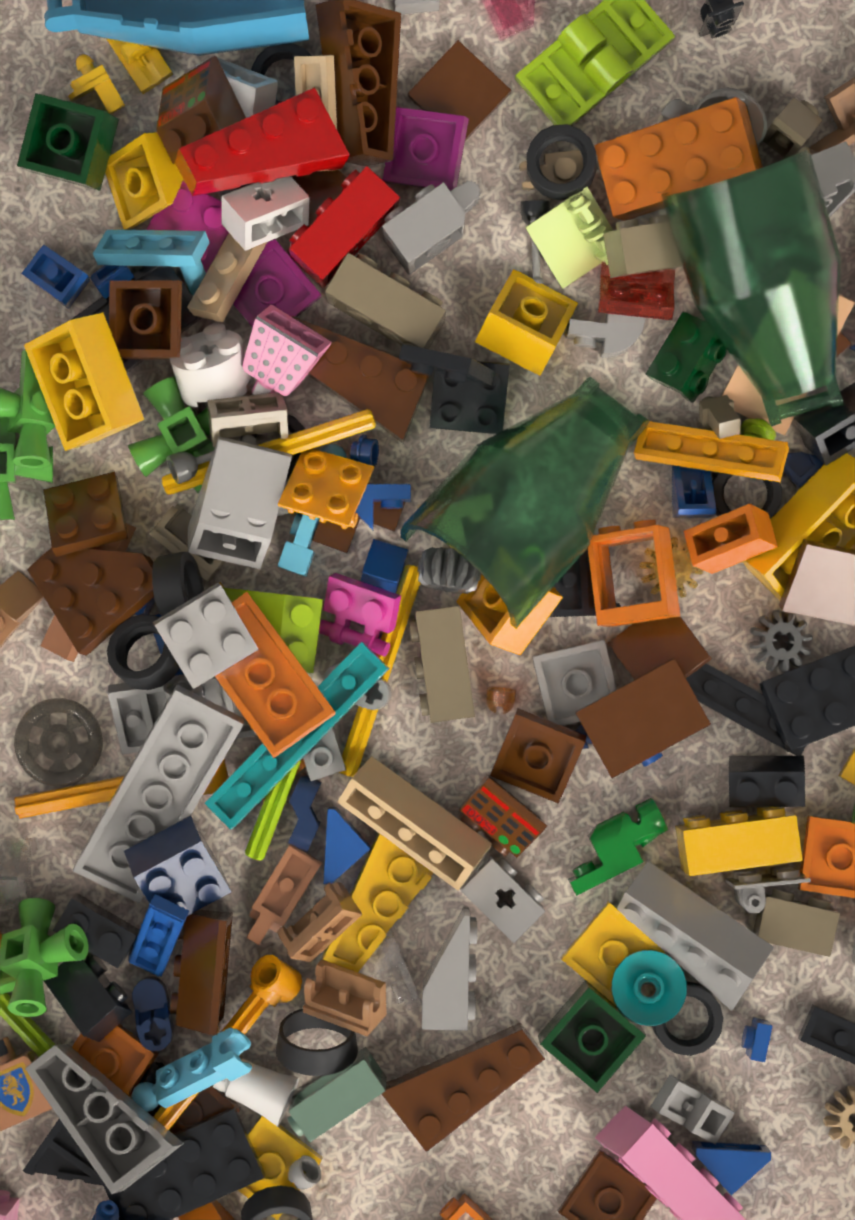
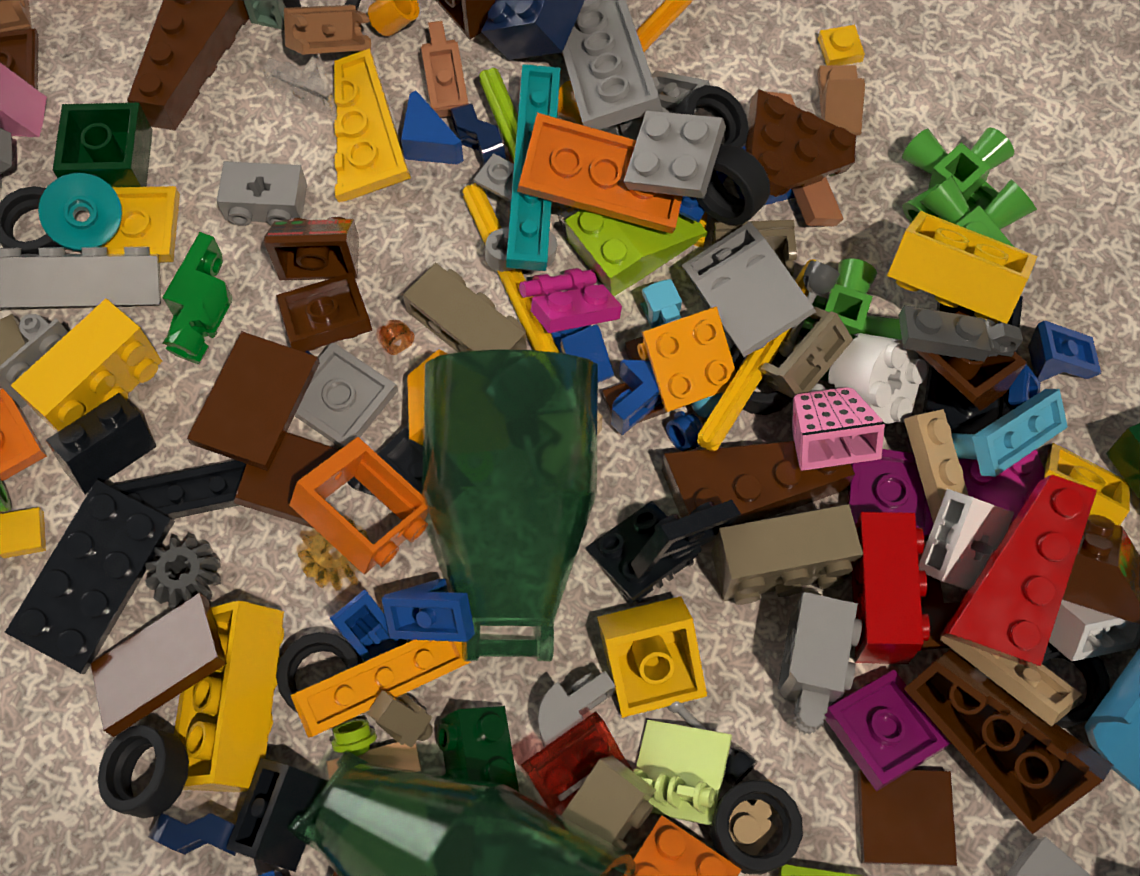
camera: 140 degrees right, 20 degrees down
clear smoke plate [14,698,103,787] -> none
reddish brown plate [43,471,128,557] -> none
medium nougat hinge [277,882,362,962] -> none
tan brick [337,756,492,891] -> none
light grey slope [422,907,477,1031] -> none
orange brick [683,503,778,574] -> none
dark blue tile [783,452,824,489] -> none
none -> blue slope [381,579,475,642]
none -> dark grey hinge [899,305,1023,362]

